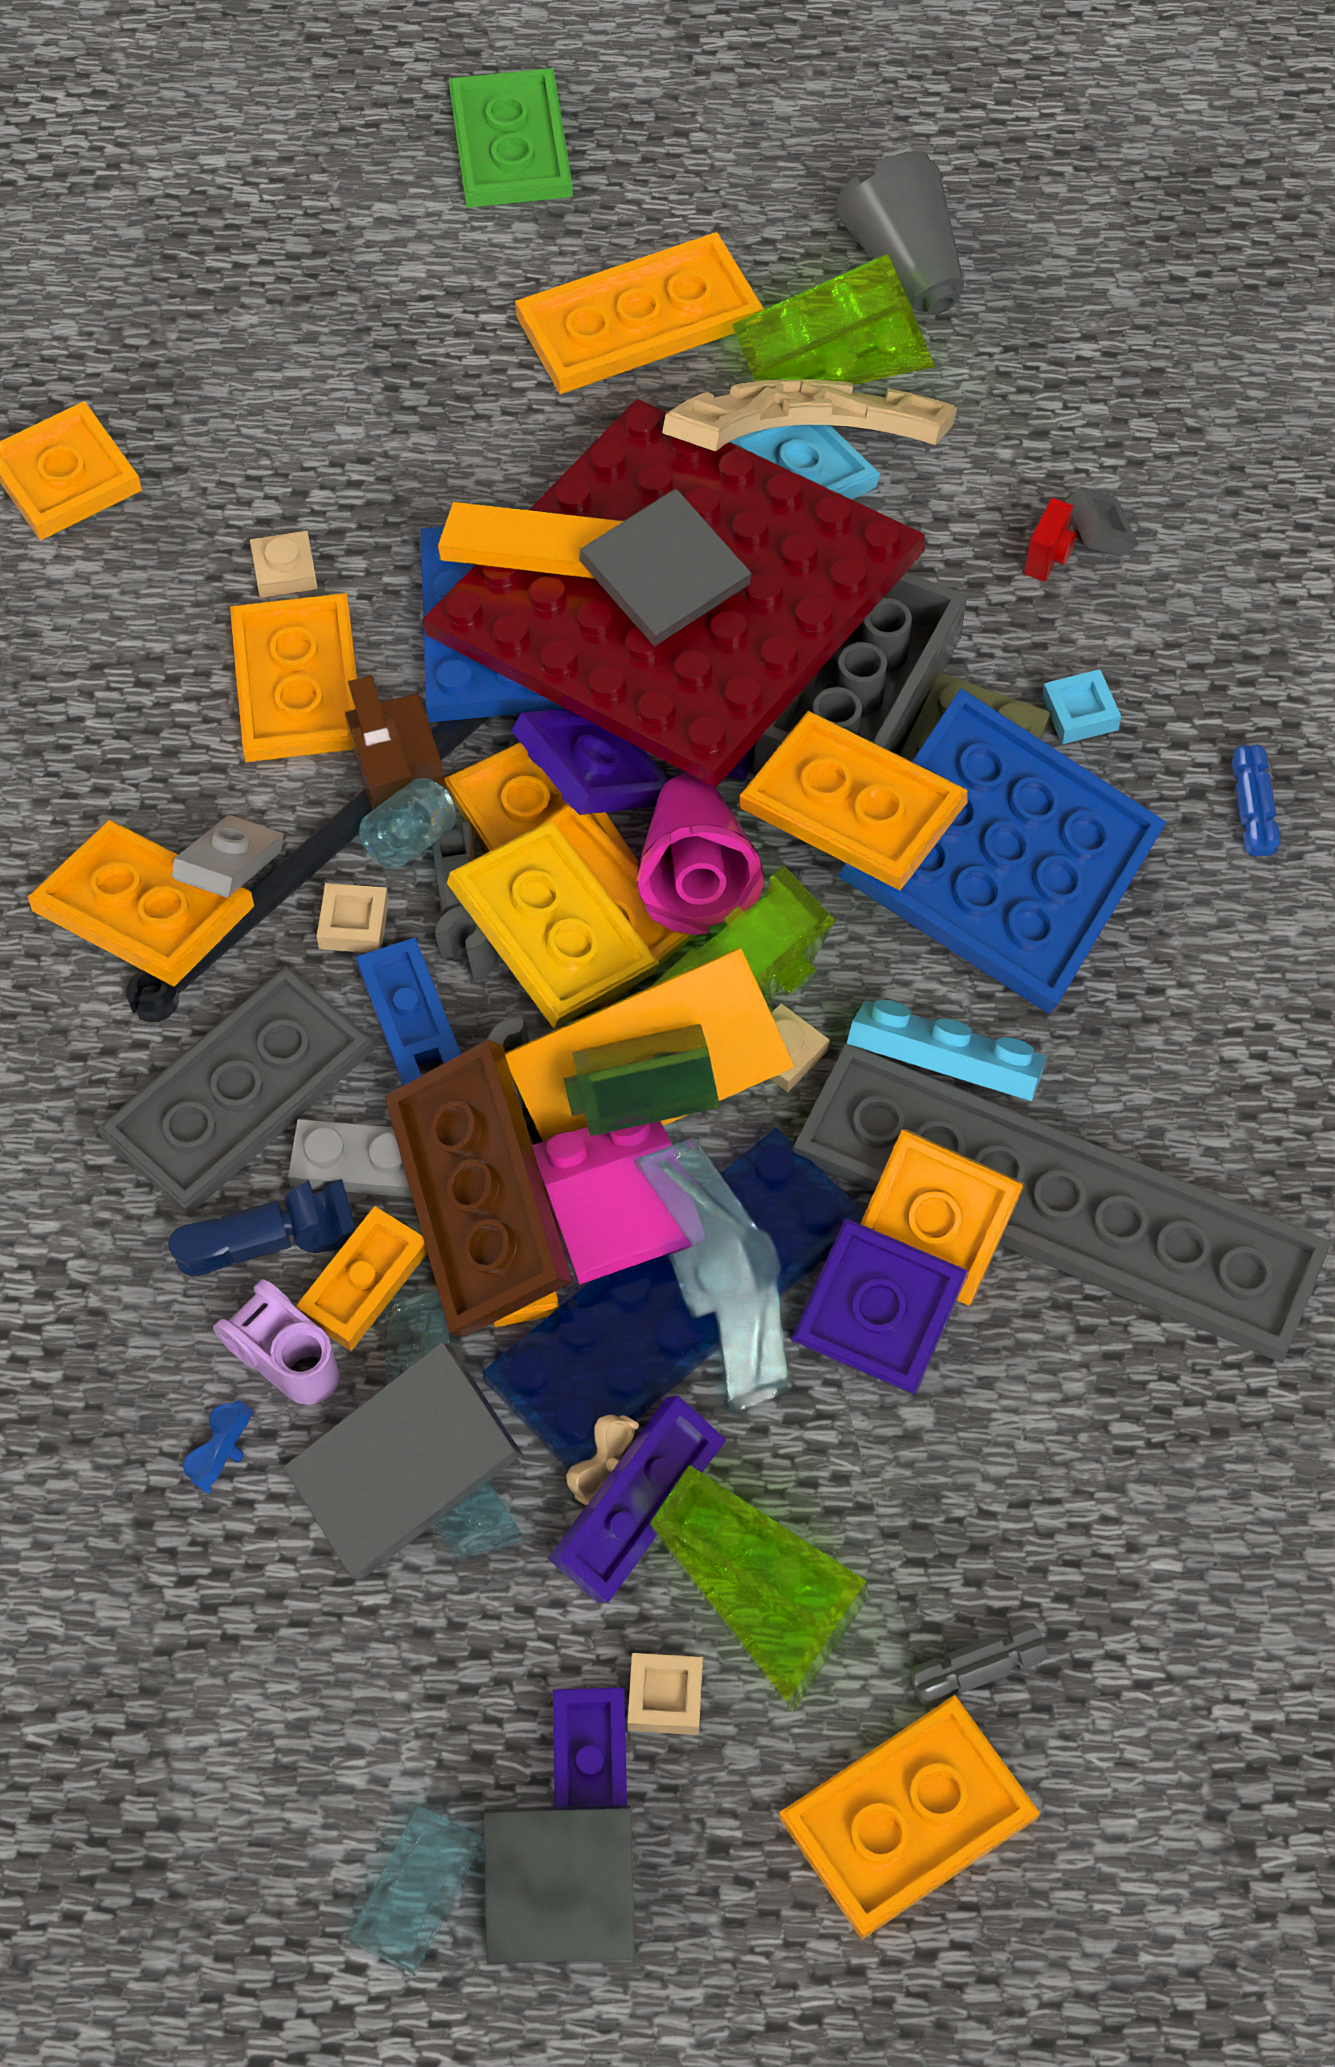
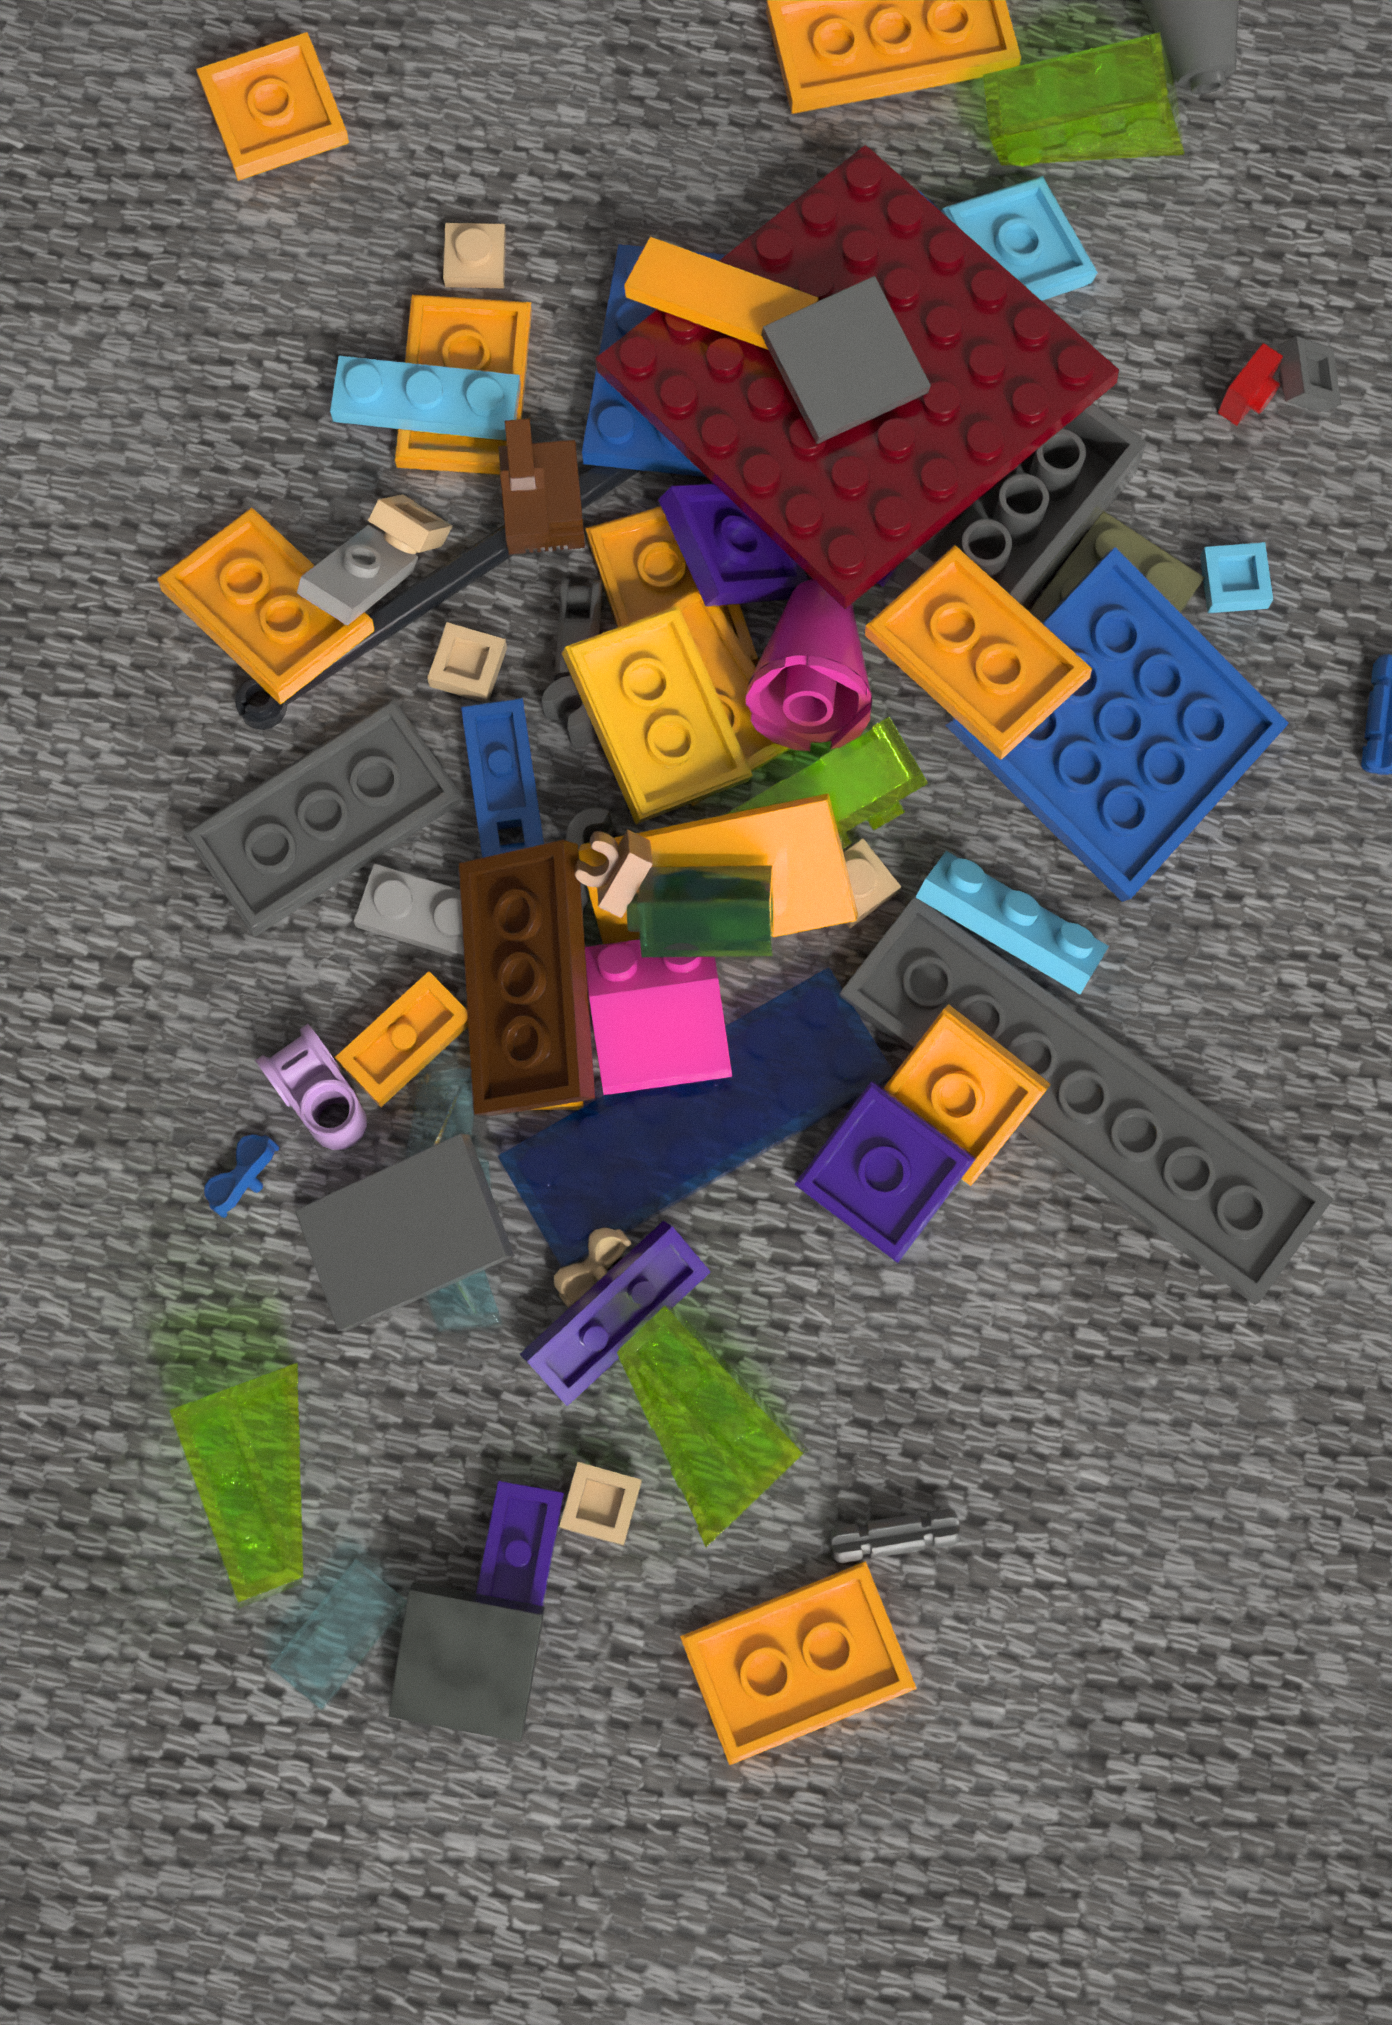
camera: 10 degrees right, 15 degrees up
dark blue piece [168,1179,356,1276] -> none
clear light blue plate [359,778,457,869] -> none
clear light blue plate [633,1137,789,1413] -> none
tan tile [662,379,957,451] -> none
none -> clear neon green wedge [169,1362,303,1609]
none -> medium azure plate [330,356,521,441]
none -> tan plate [368,494,453,554]
none -> tile [574,829,653,918]

